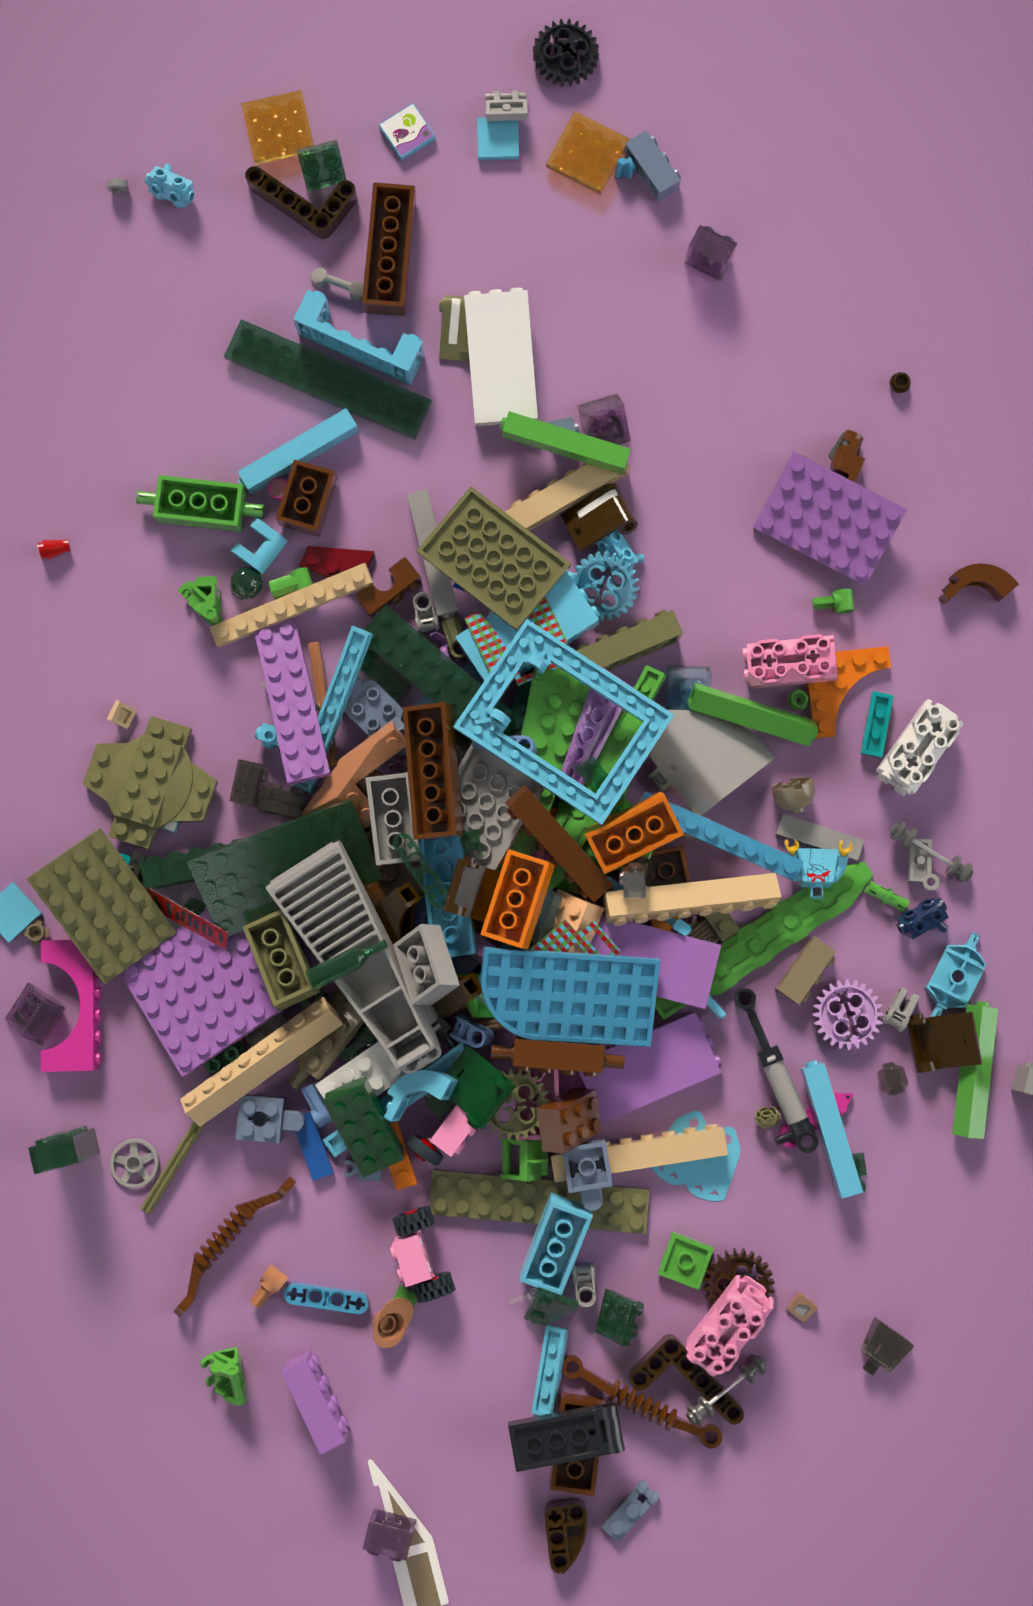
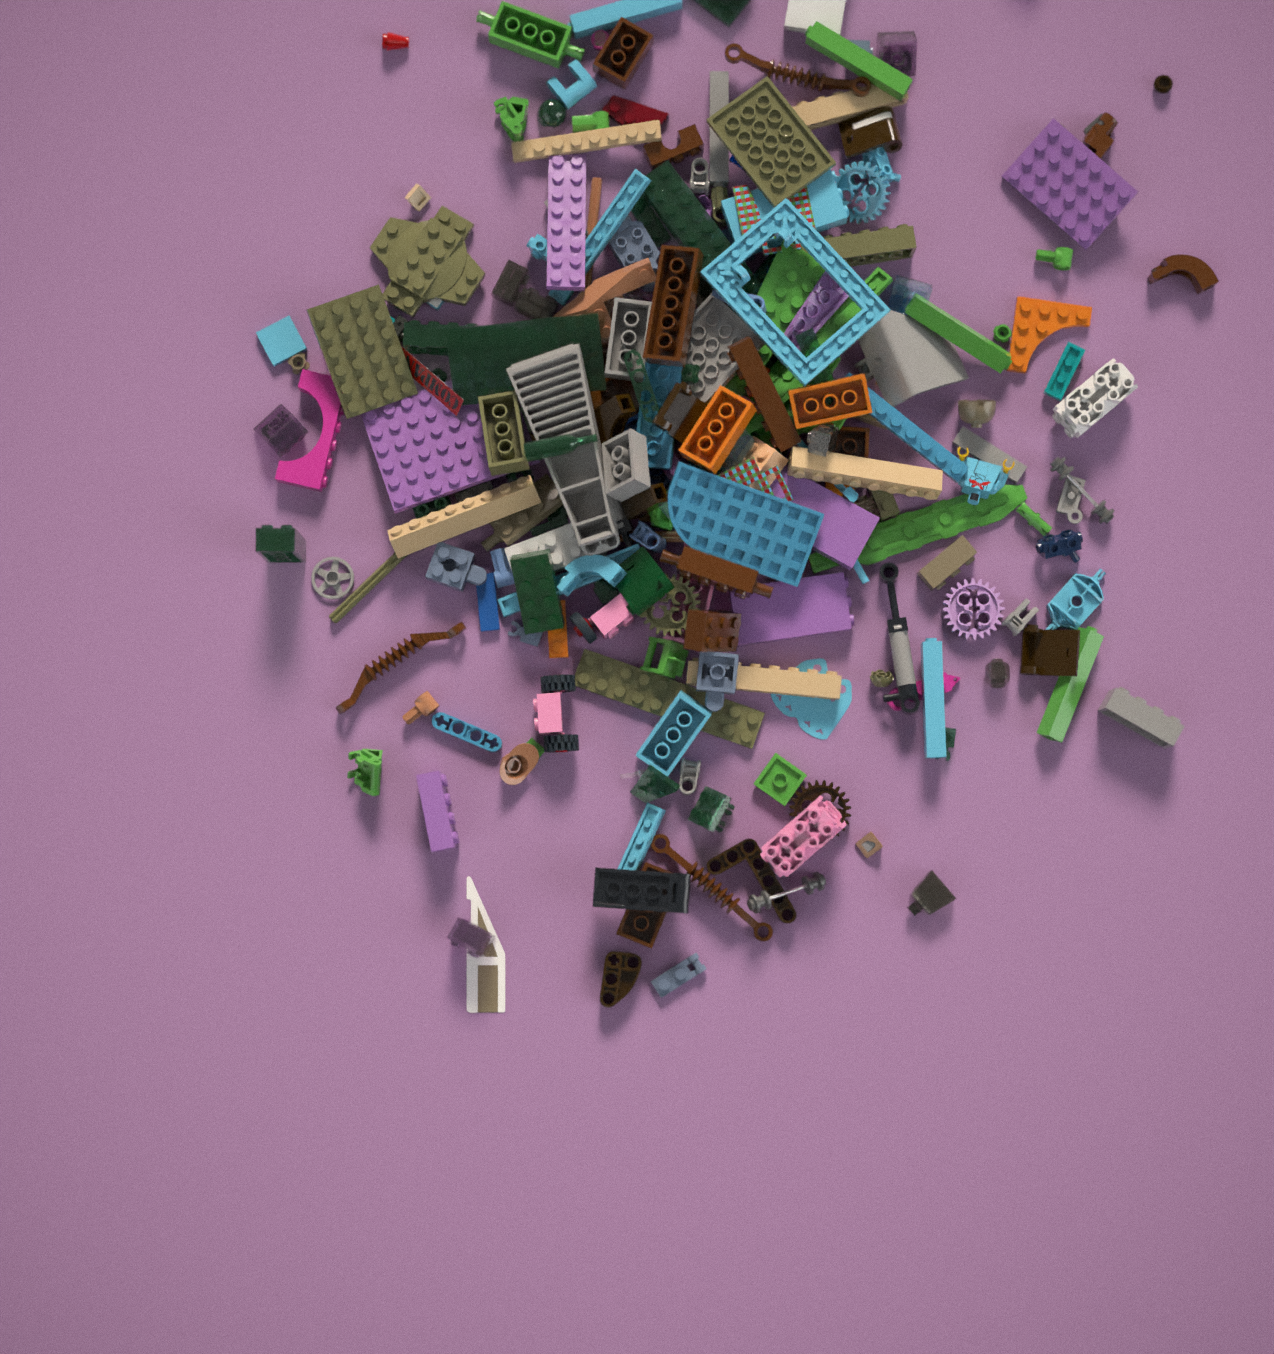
camera: 15 degrees right, 0 degrees up
bright pink brick [743,634,838,689] -> none
none -> reddish brown piece [725,43,871,97]

